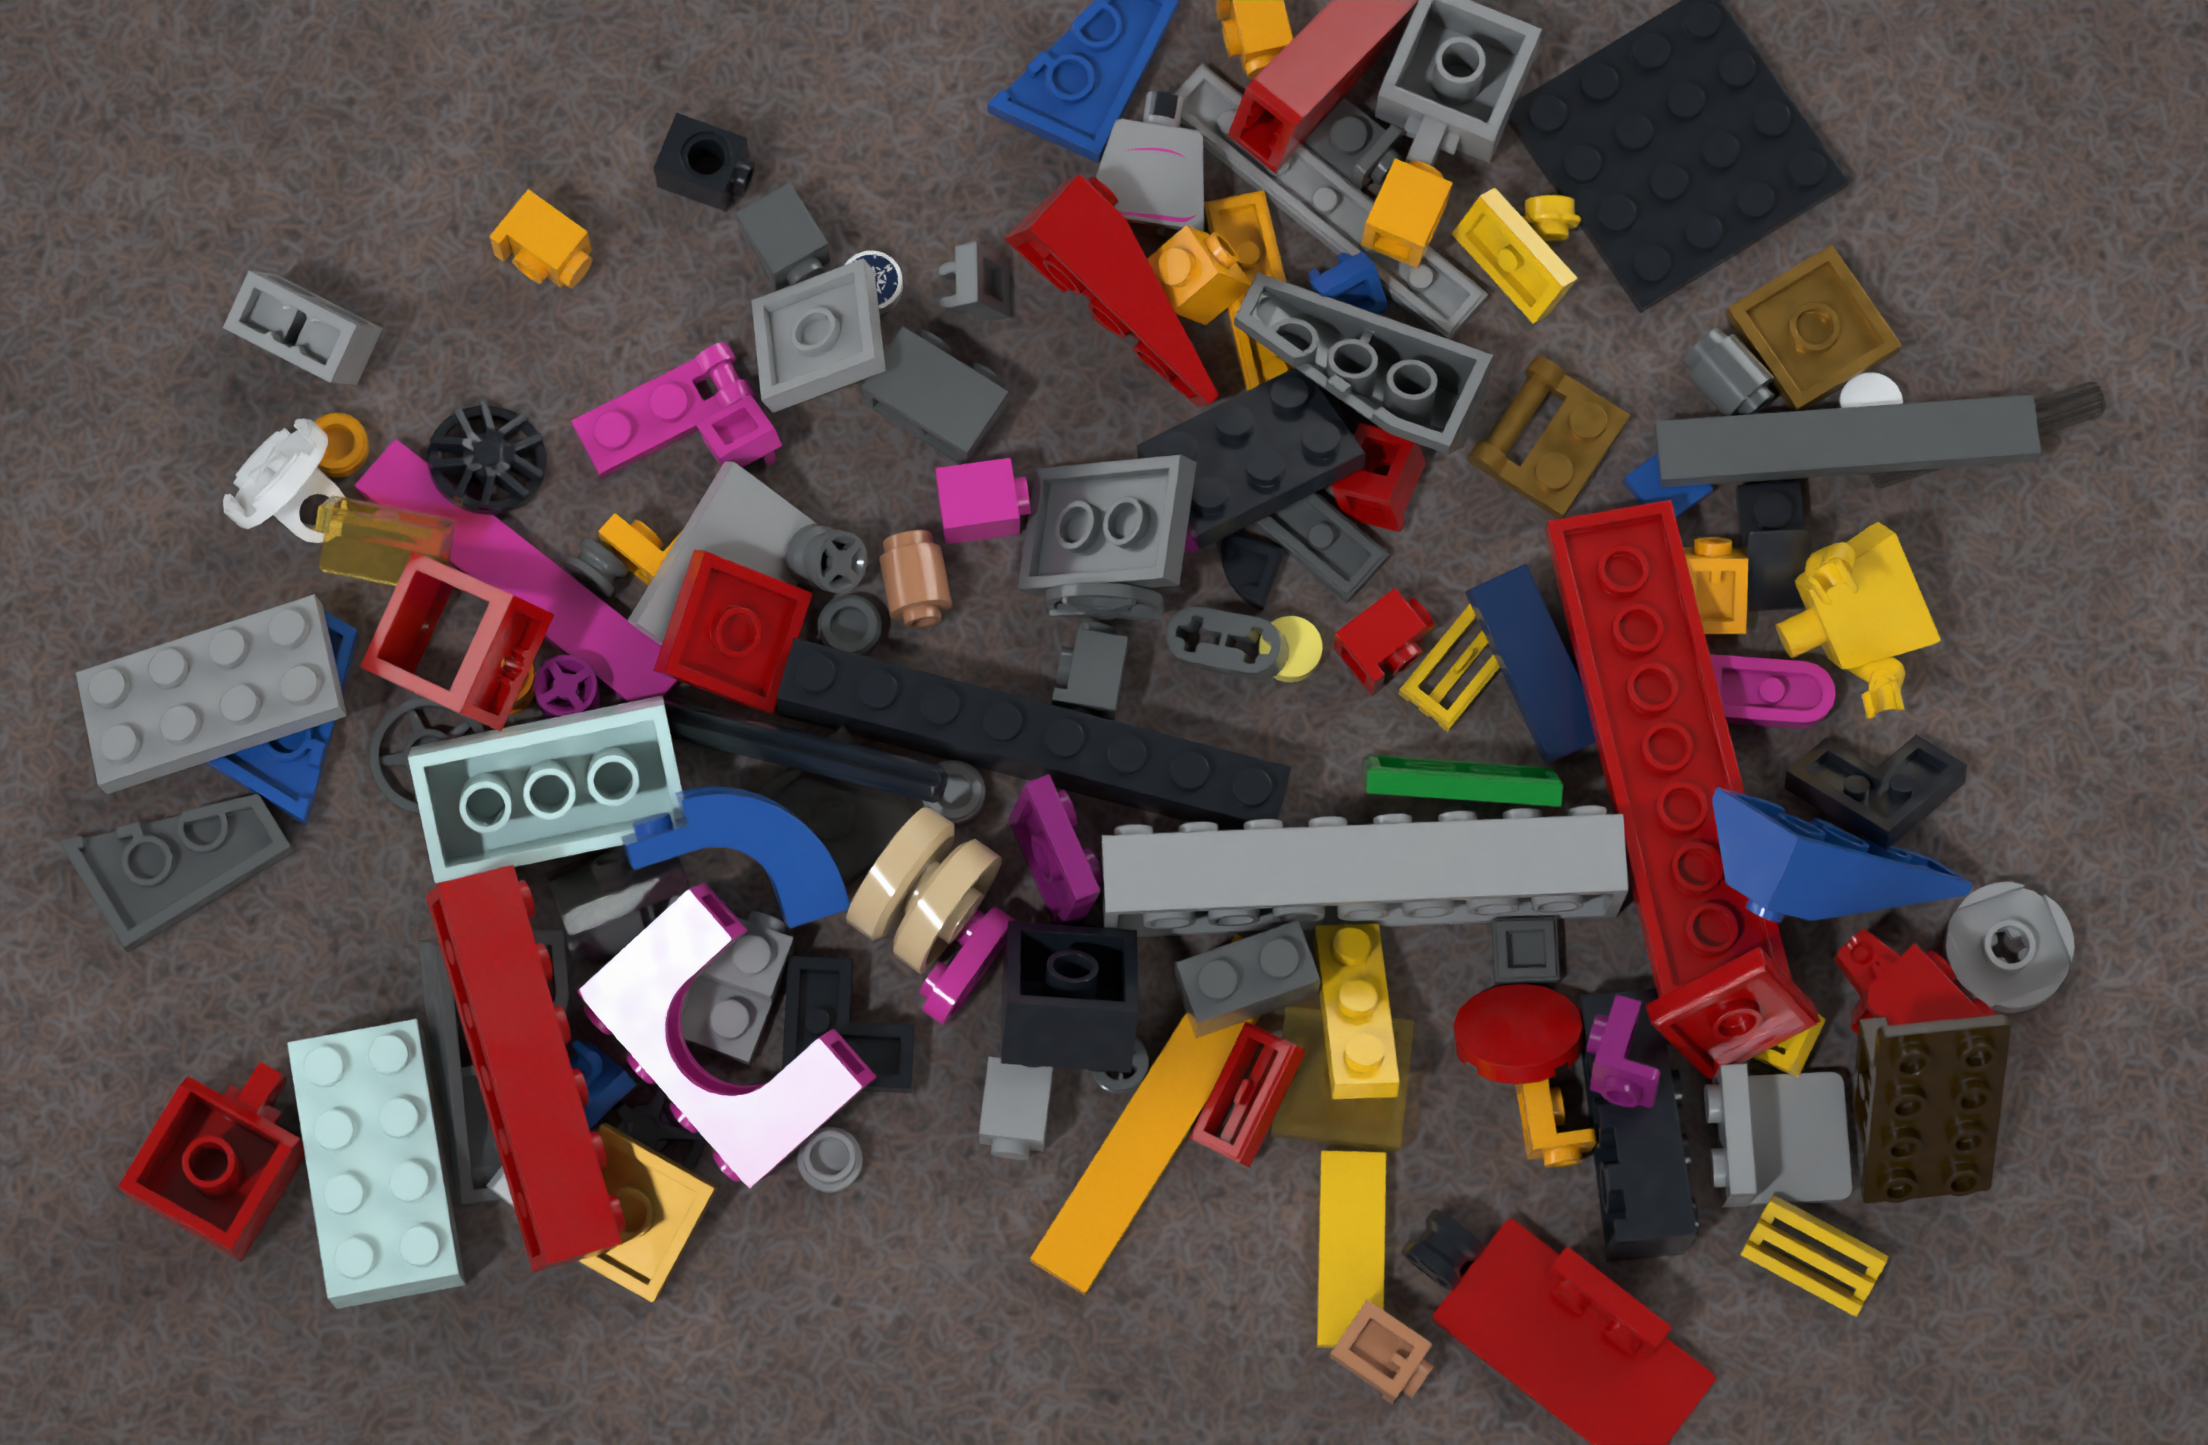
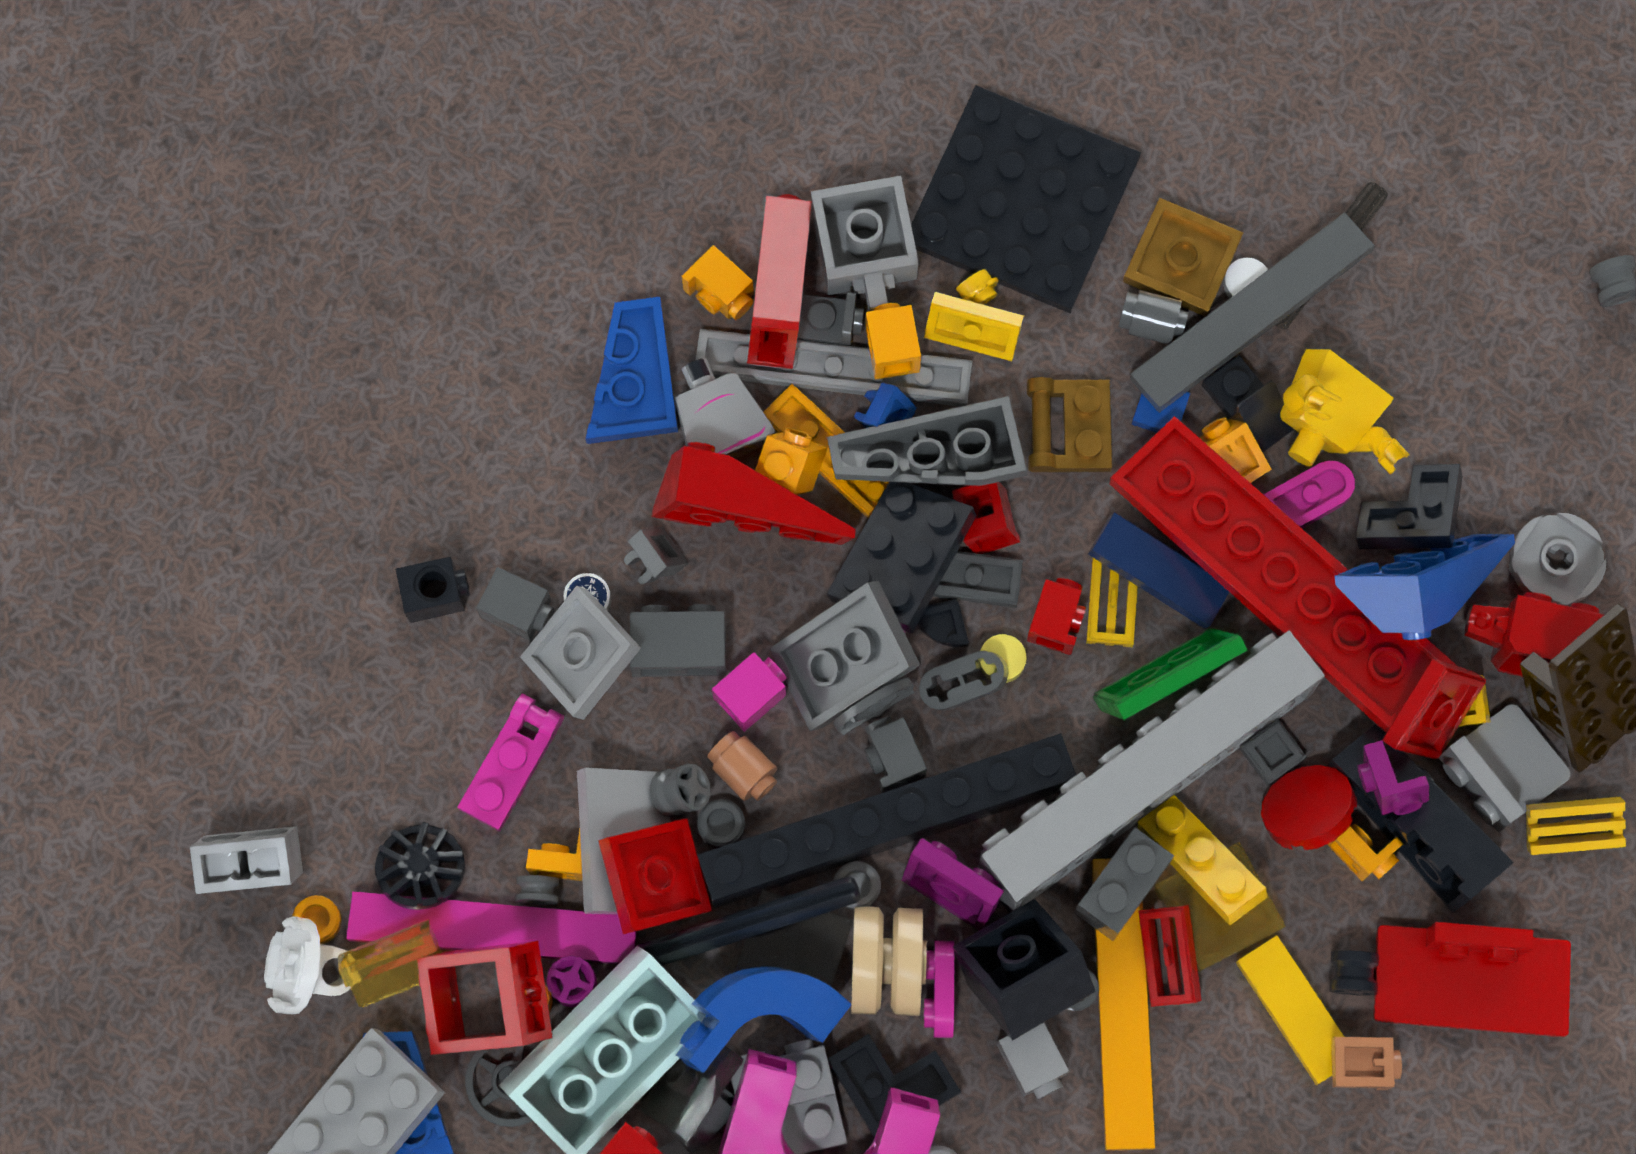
camera: 30 degrees left, 0 degrees up
light orange brick [489,189,592,288] -> none
dark pink tile [695,394,782,467] -> none

